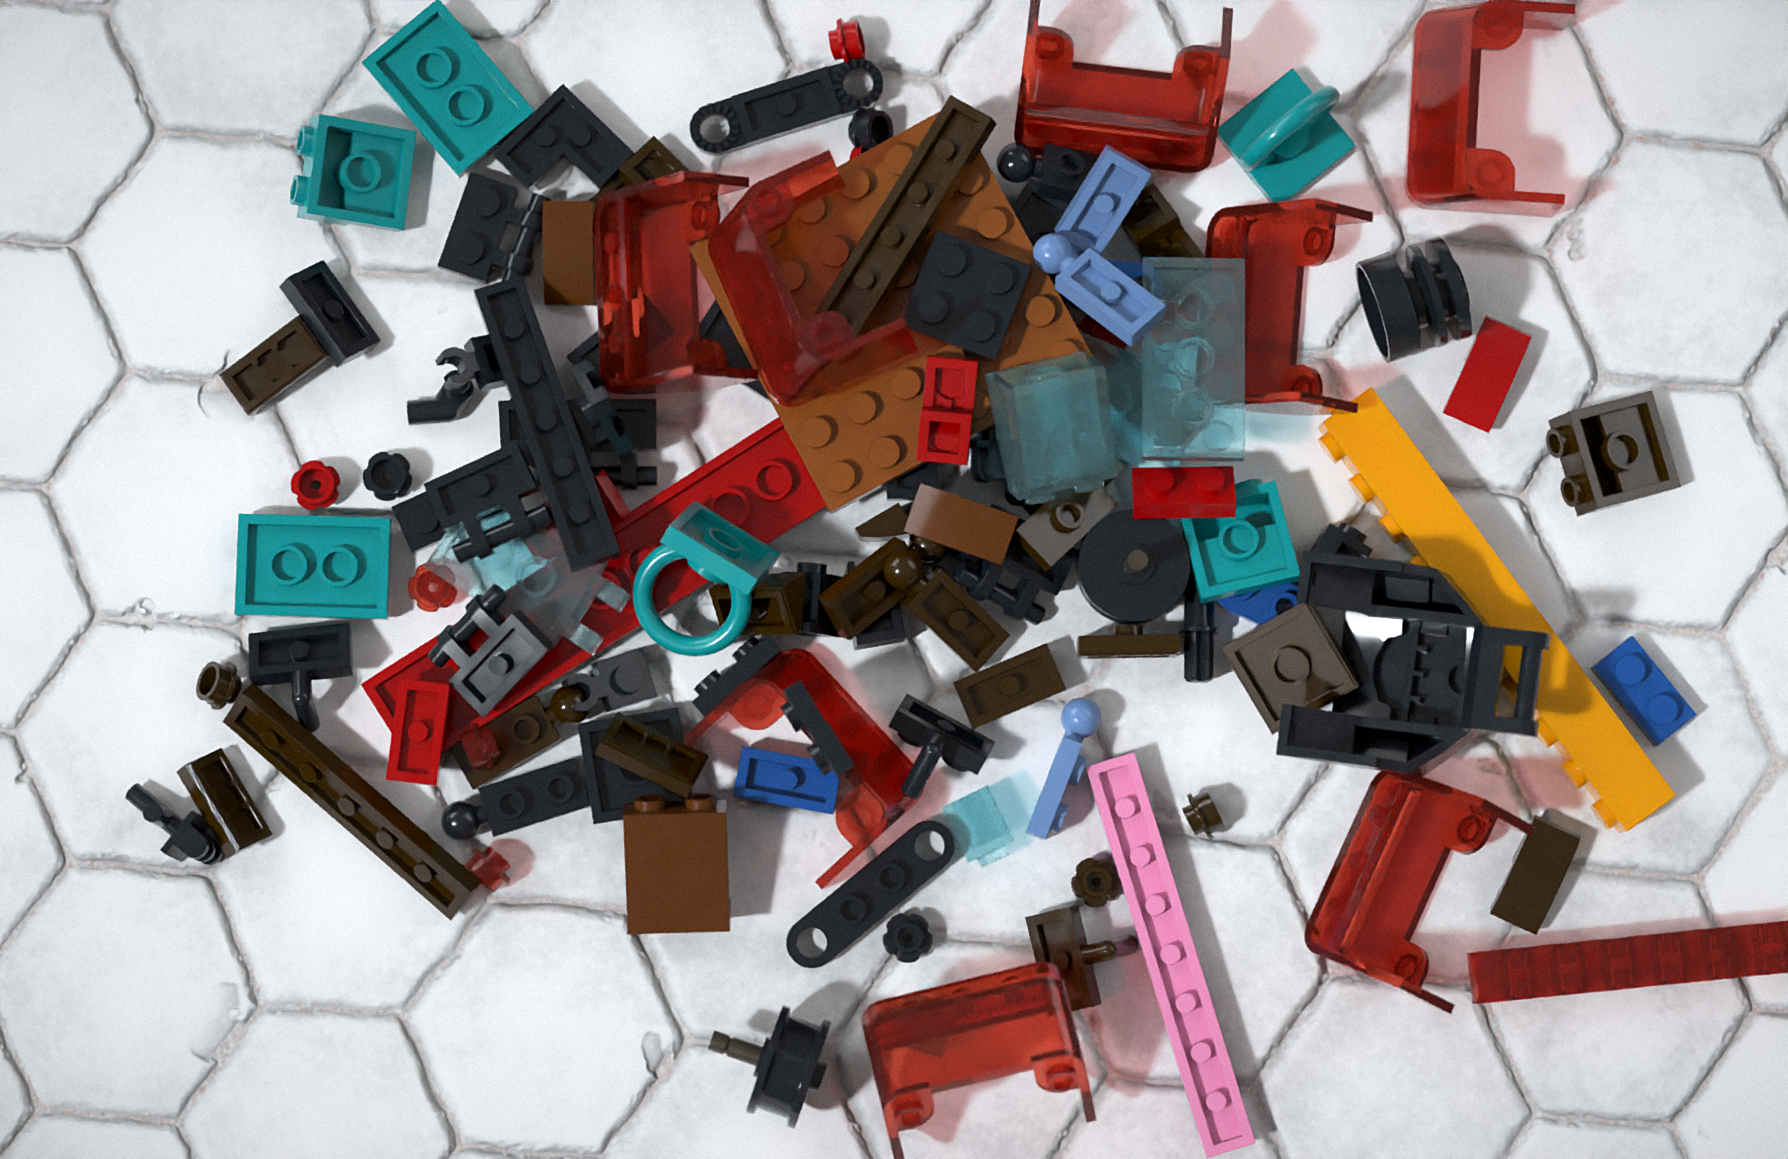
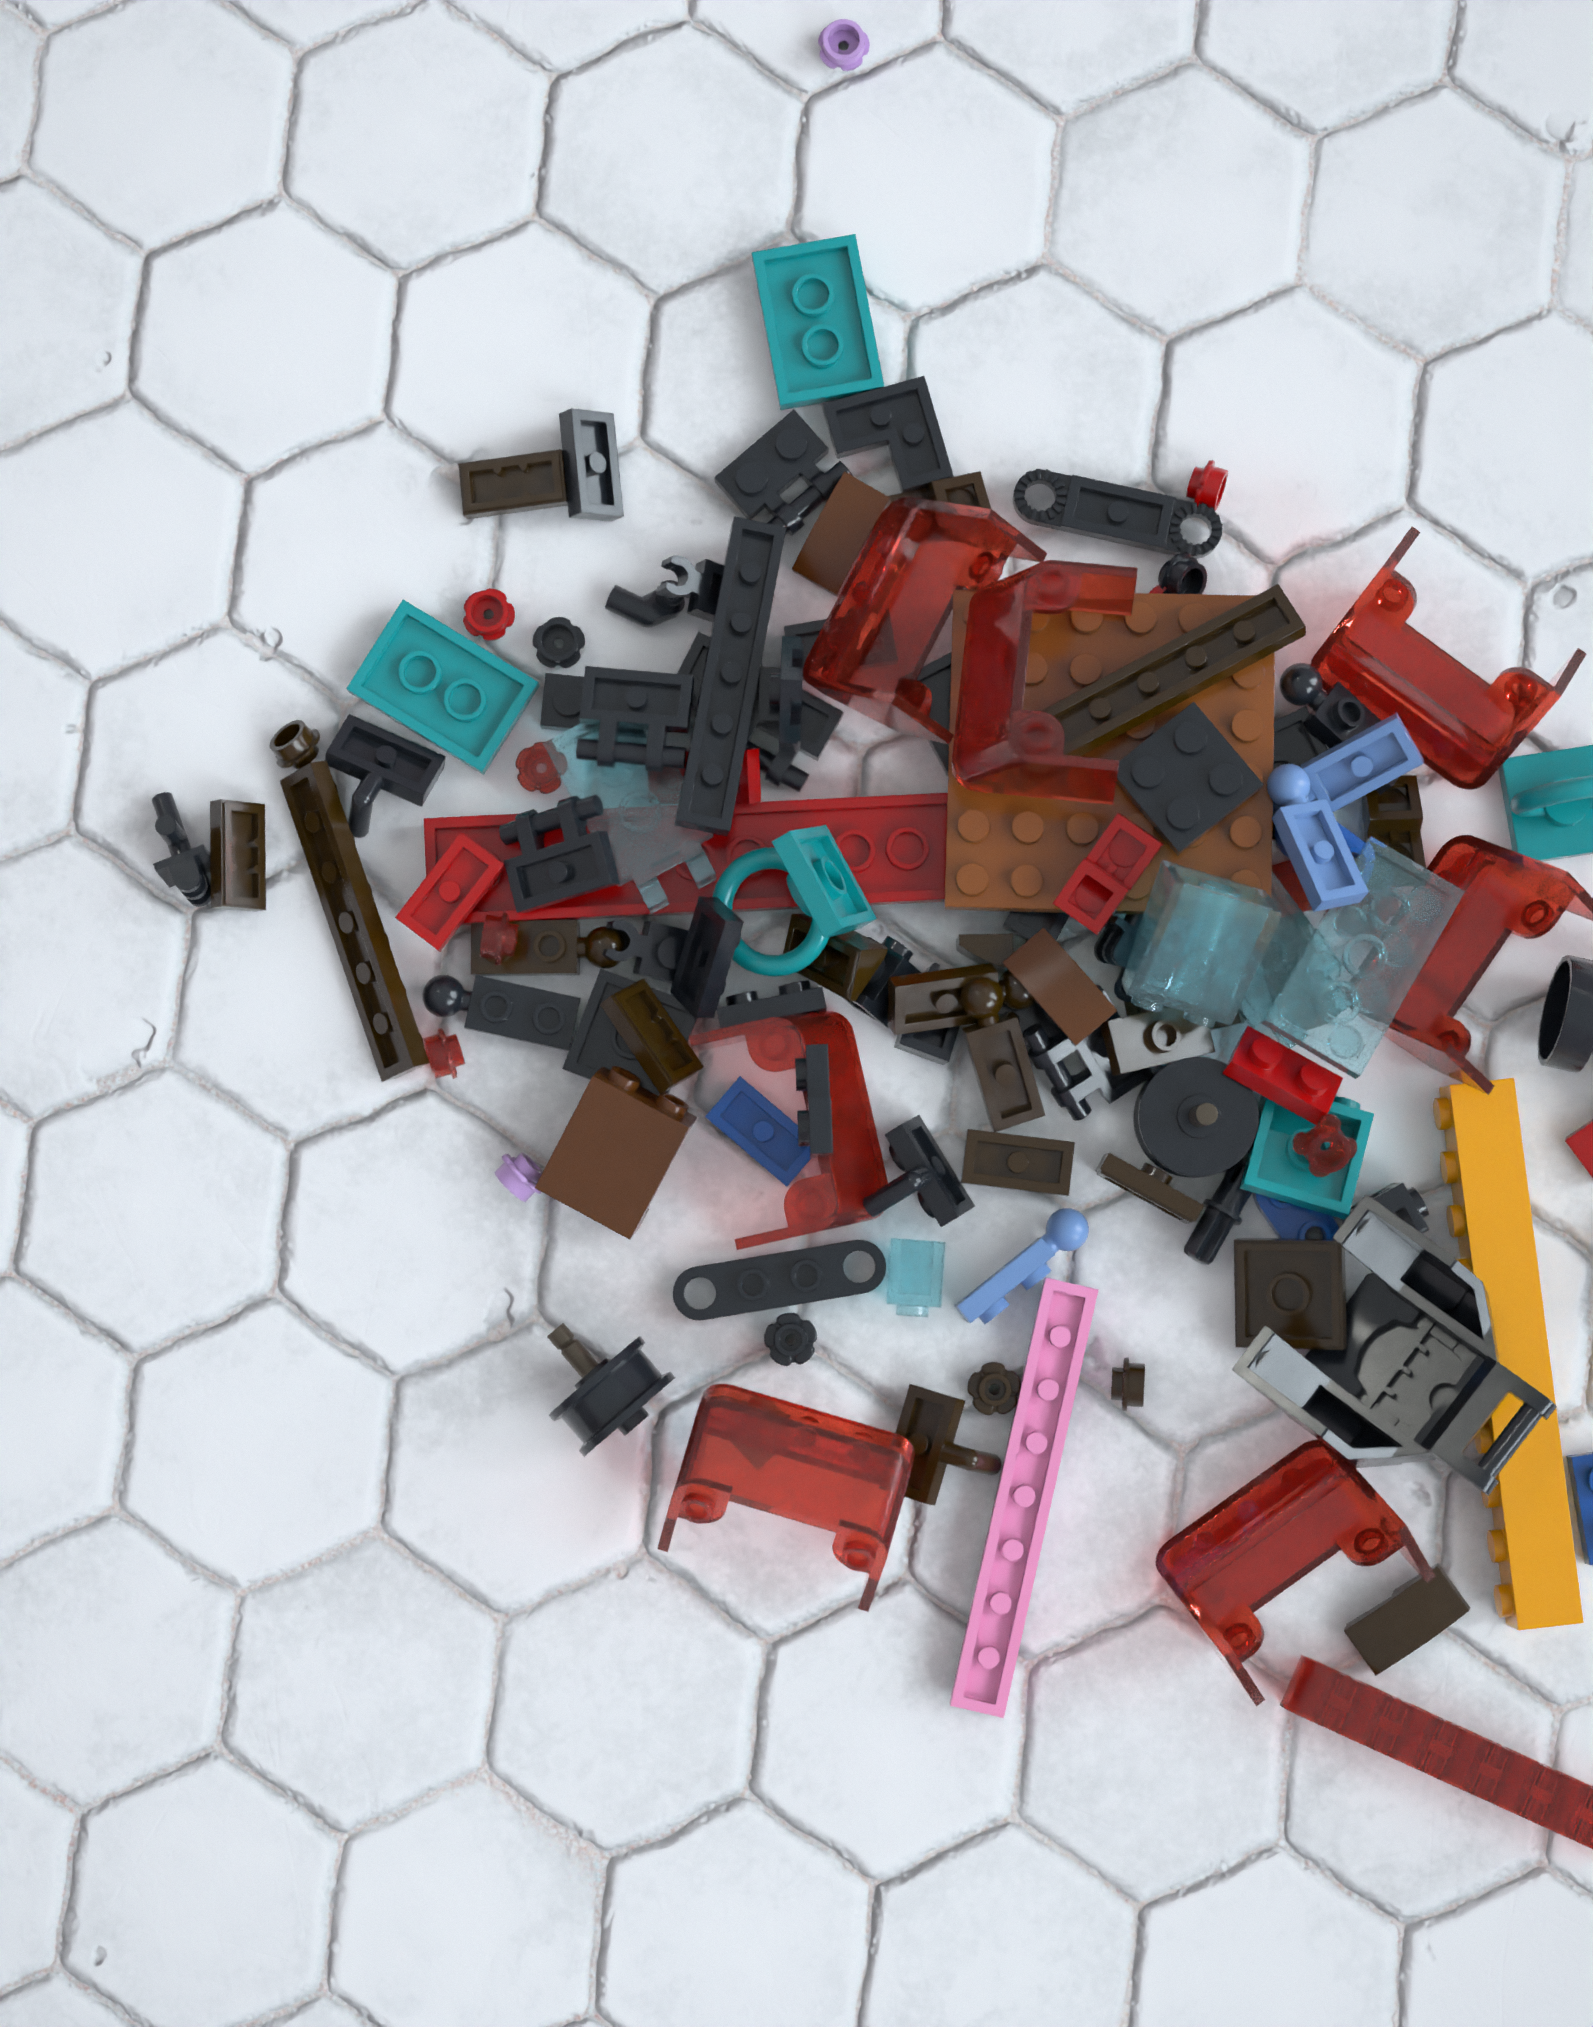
camera: 30 degrees right, 0 degrees up
teal plate [290,114,417,232] -> none
none -> lavender plate [495,1152,543,1202]
none -> black plate [670,896,744,1018]
none -> clear red plate [1292,1114,1357,1177]

